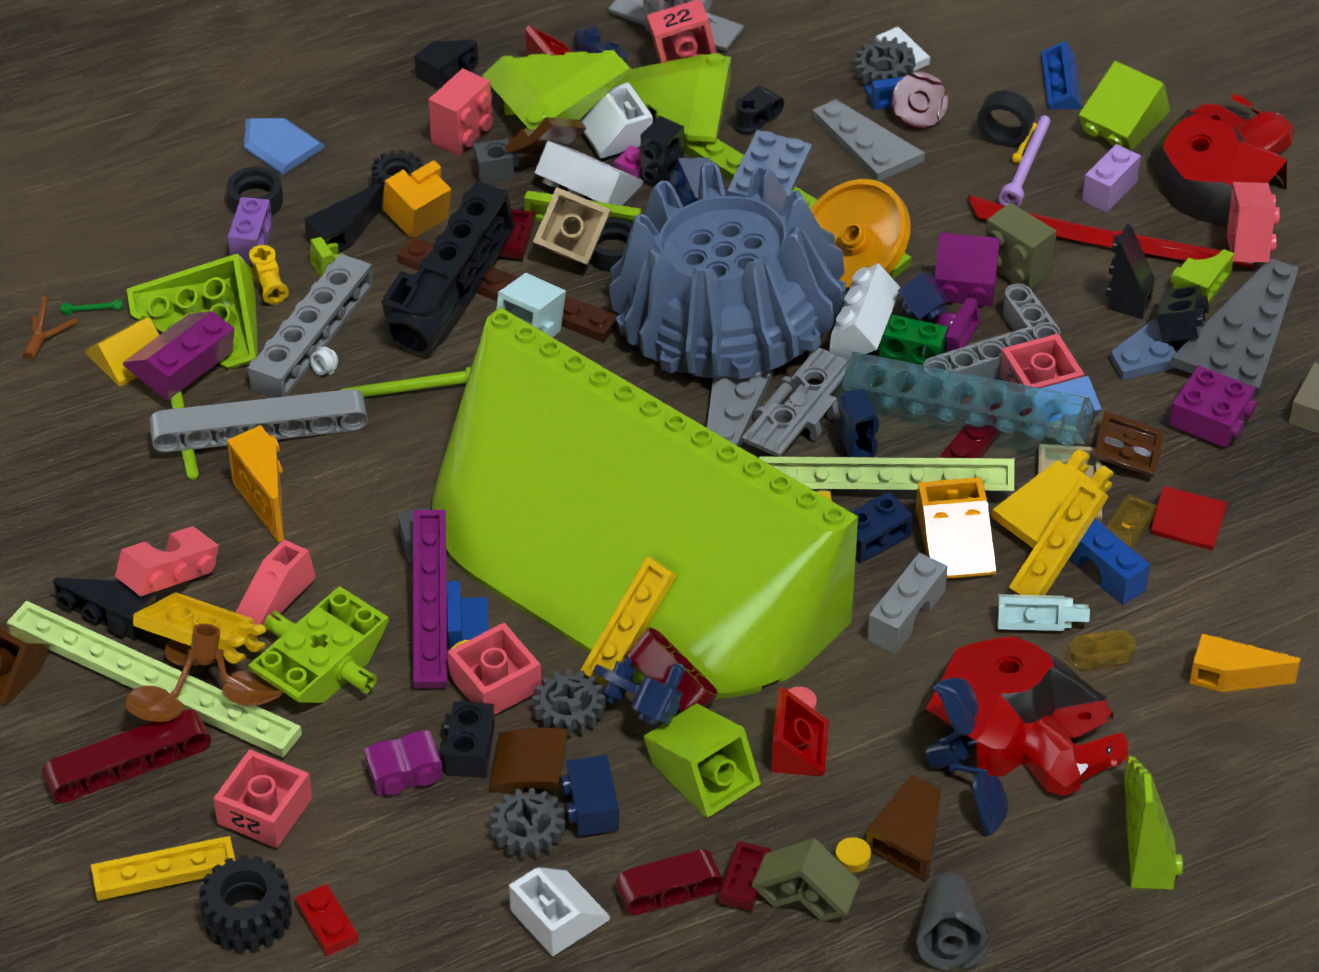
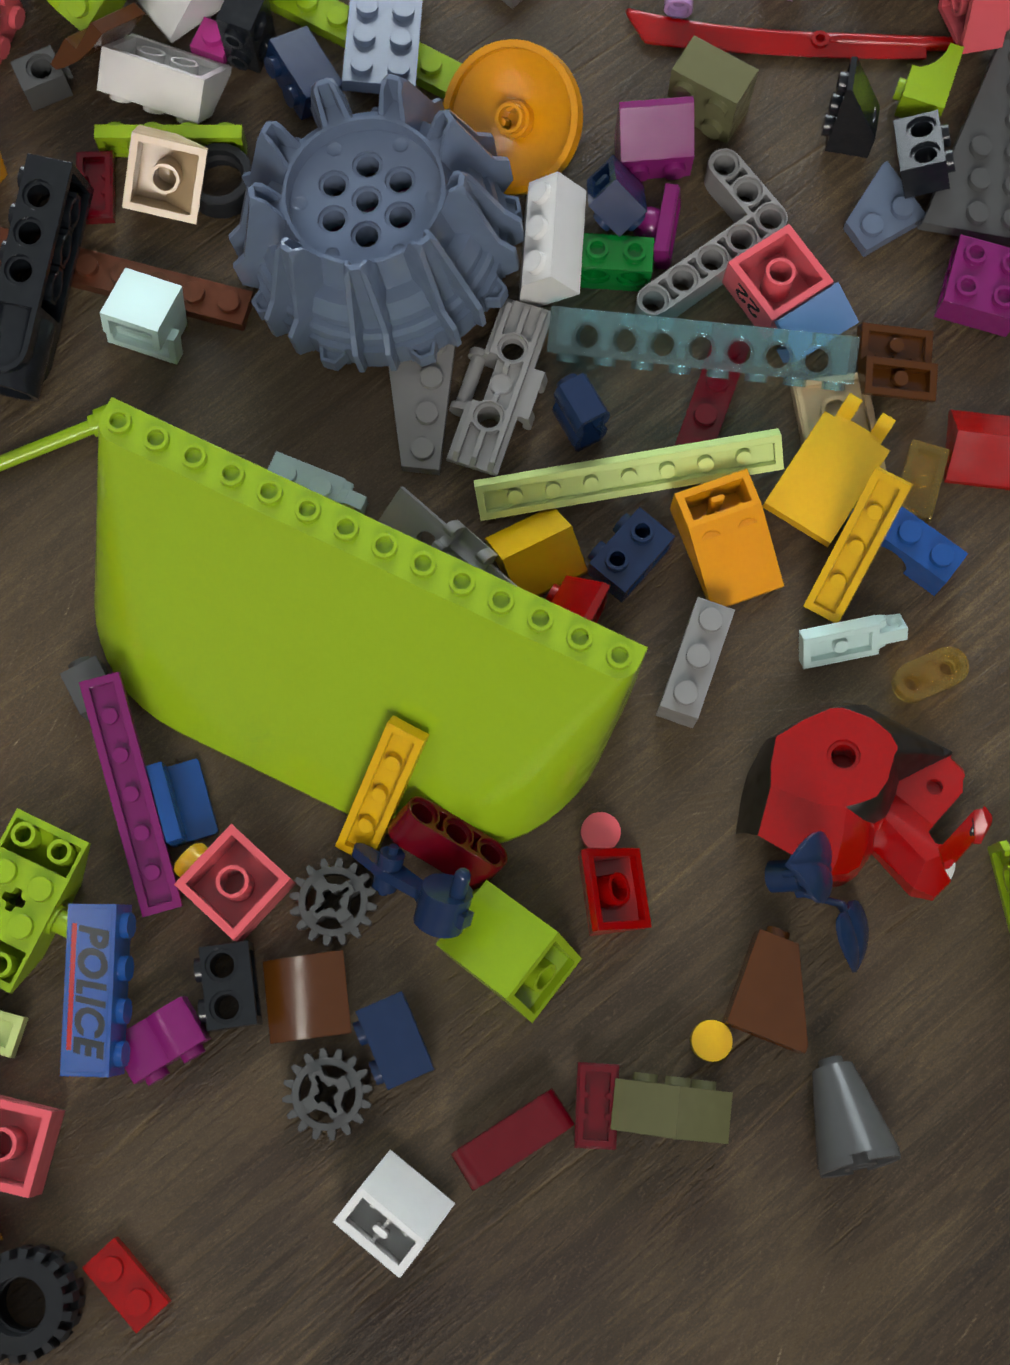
camera: 15 degrees left, 30 degrees up
none -> blue brick [60,904,136,1077]

